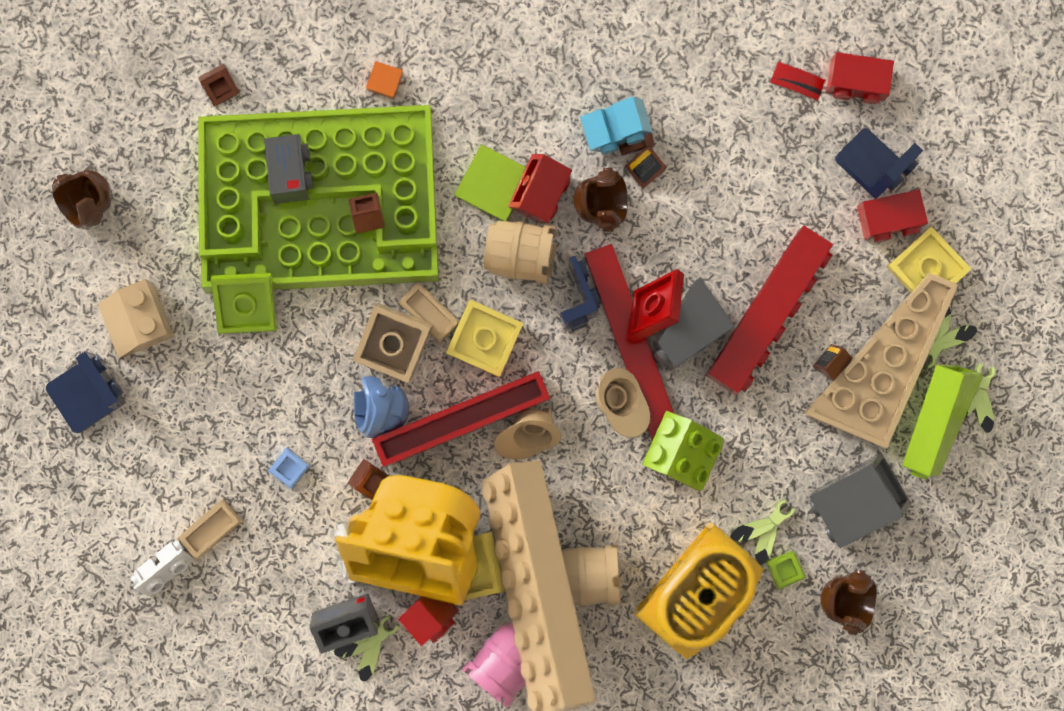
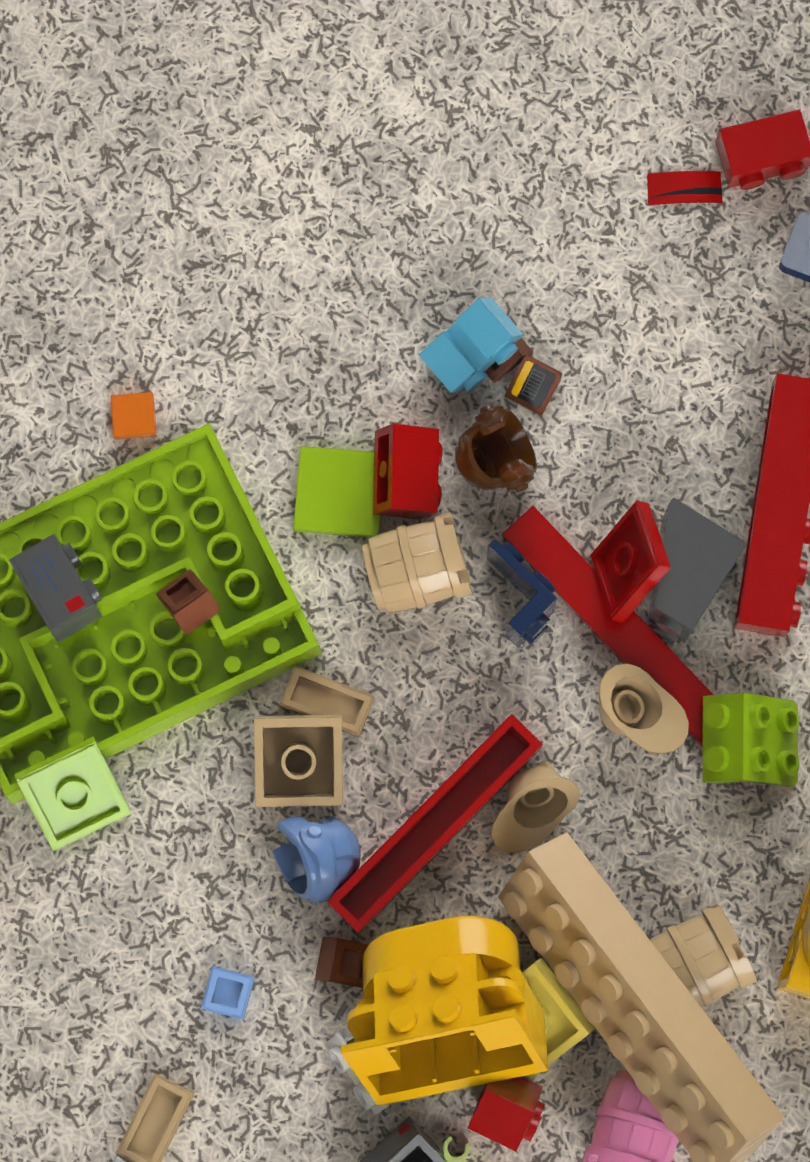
camera: 20 degrees left, 5 degrees down
light yellow plate [445,299,524,377] -> none

